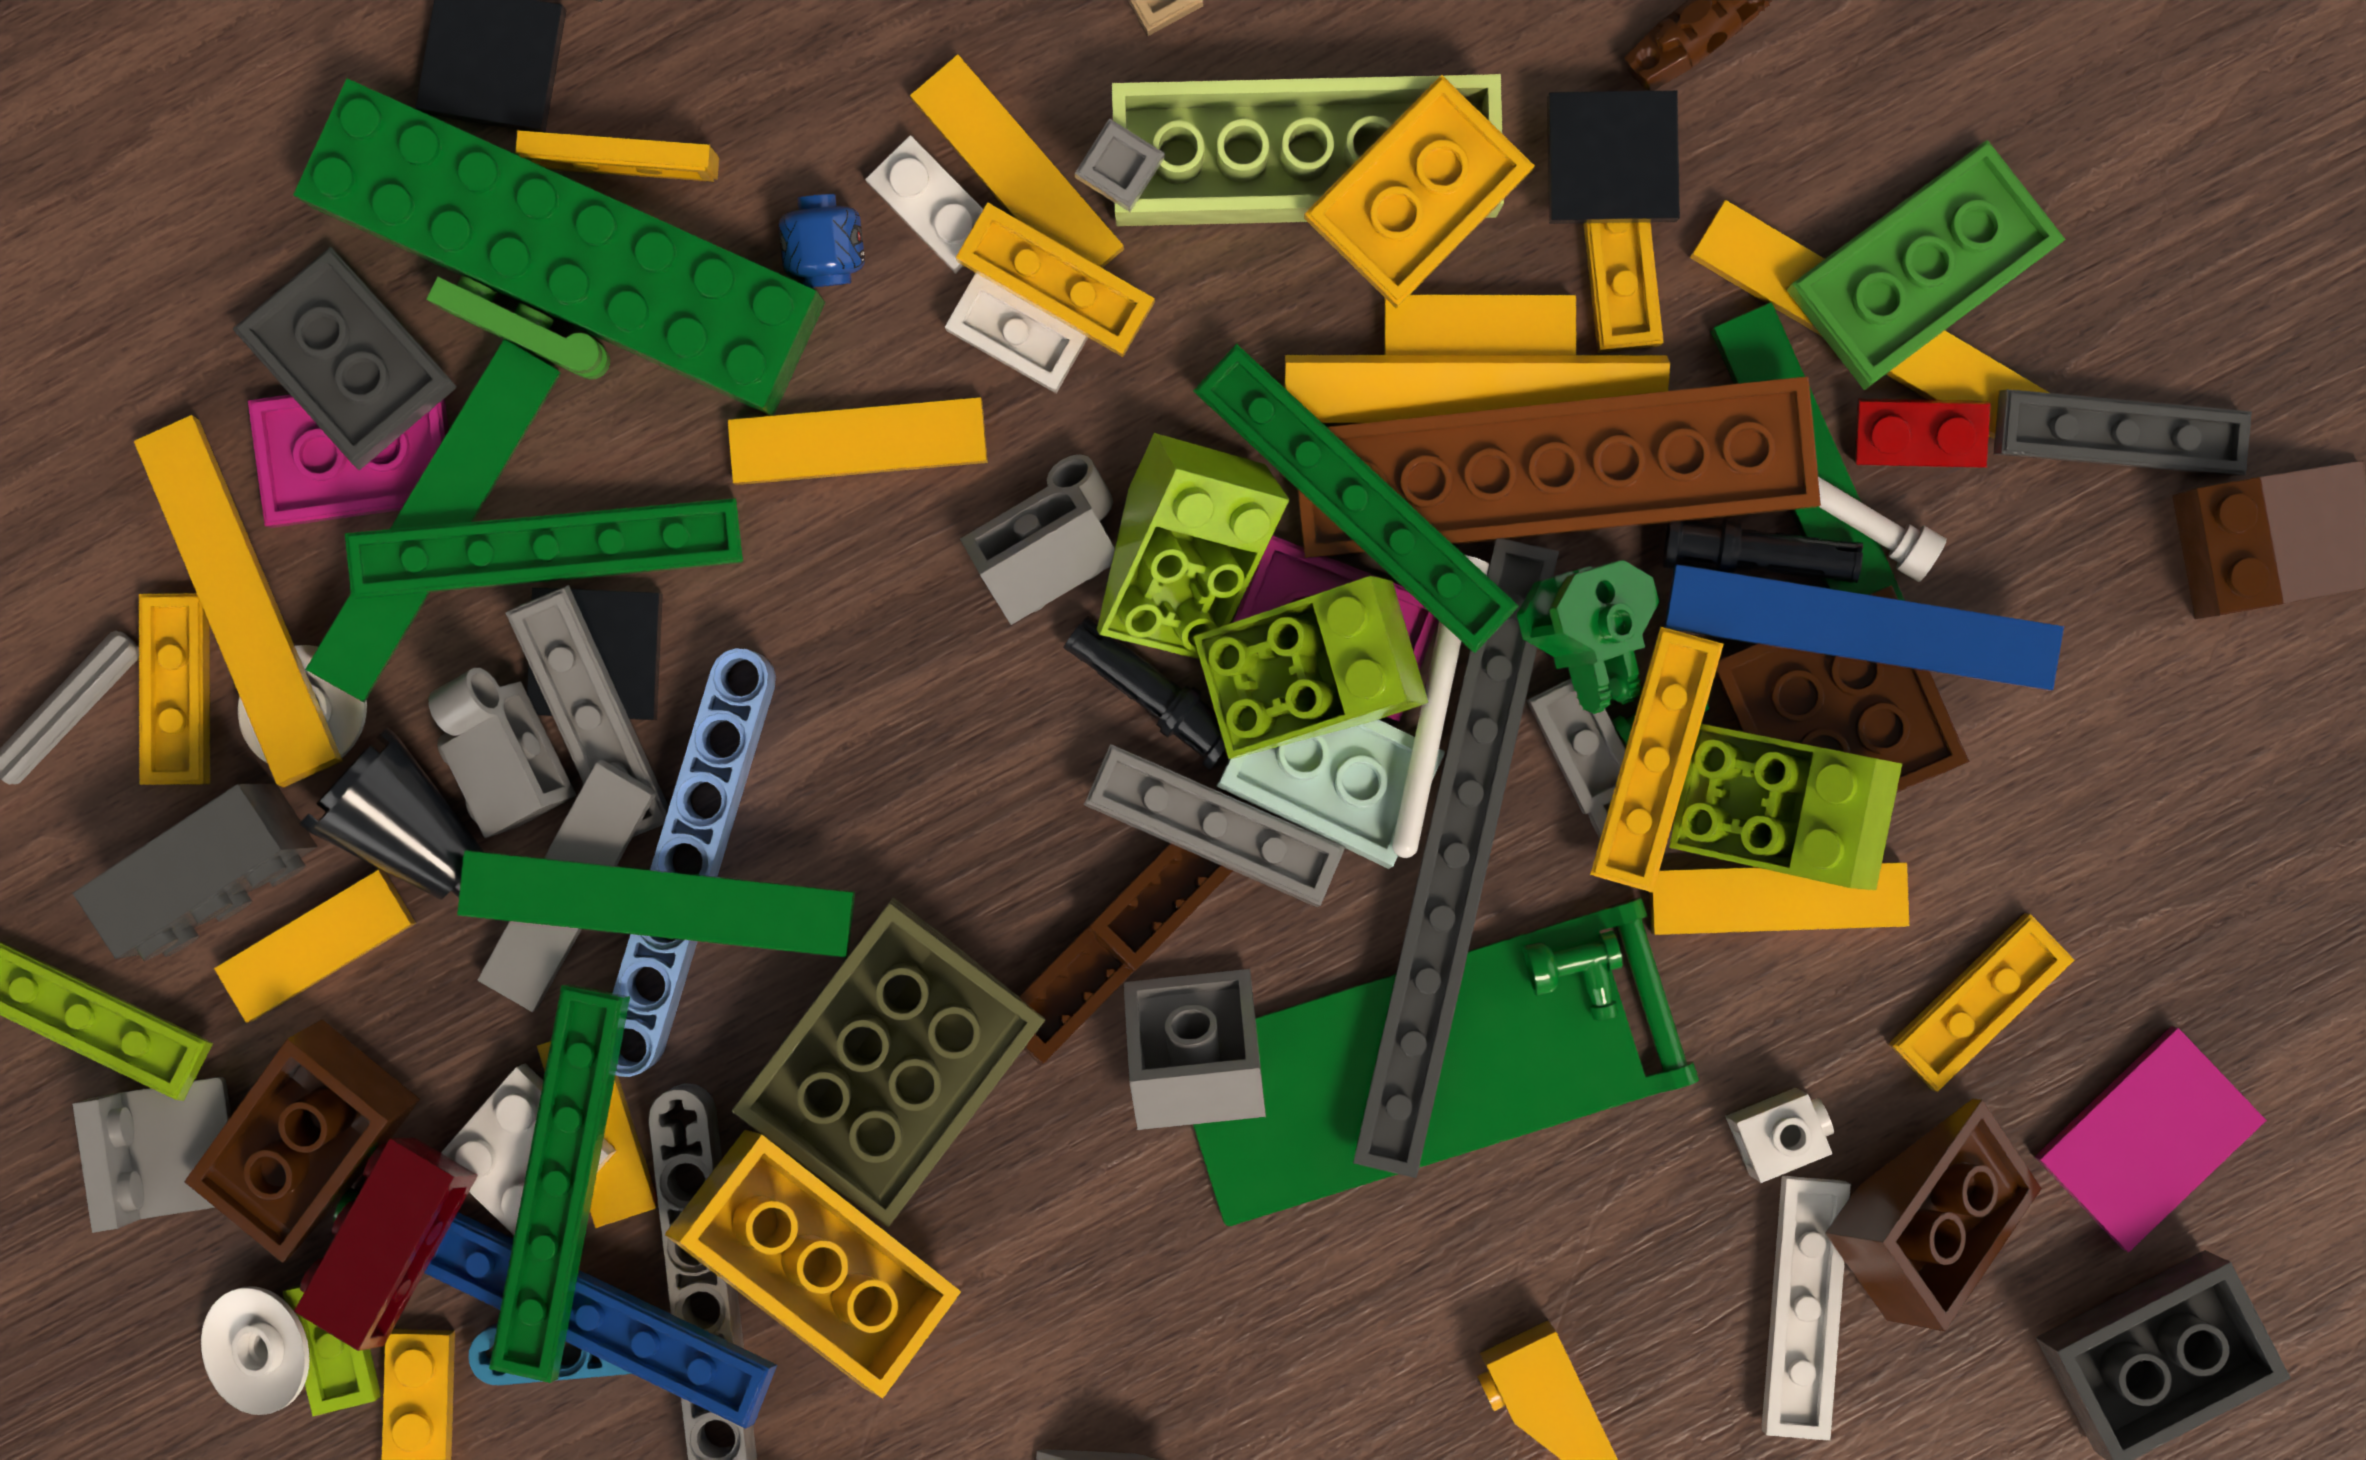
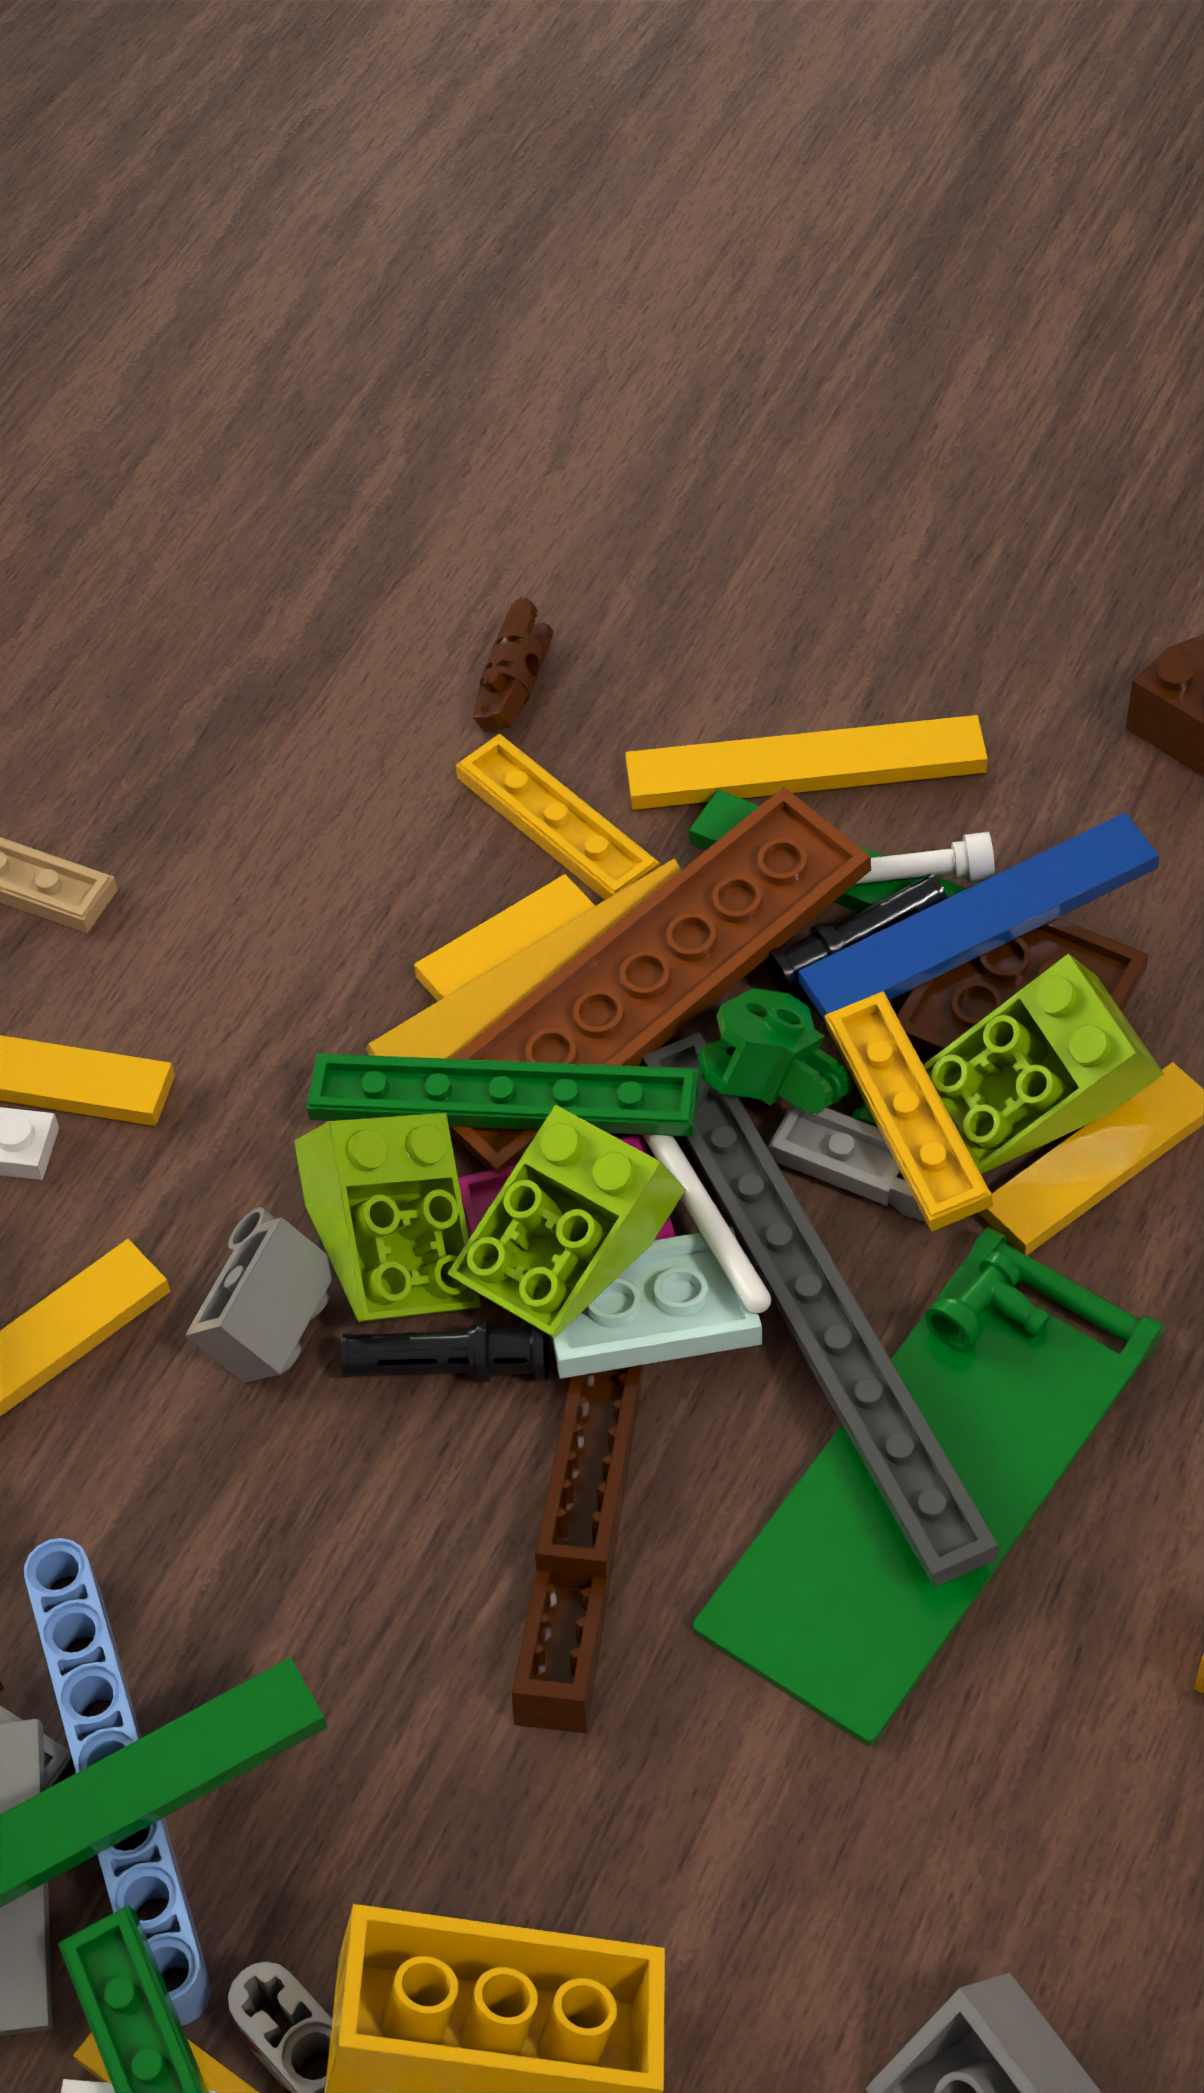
camera: 30 degrees left, 35 degrees down
olive slope [732,898,1045,1227] -> none
white plate [945,273,1088,393] -> none
yellow plate [955,202,1155,357] -> none
light grey tile [1075,118,1165,212] -> none
light grey tile [1084,744,1345,908] -> none
yellowish green brick [1112,74,1504,226] -> none
light grey slope [1123,969,1266,1130] -> none
yellow tile [1304,75,1535,308] -> none
black tile [1547,90,1680,224] -> none
bright green tile [1786,140,2066,390] -> none
red plate [1855,398,1991,468] -> none
dark grey tile [1993,389,2252,476] -> none

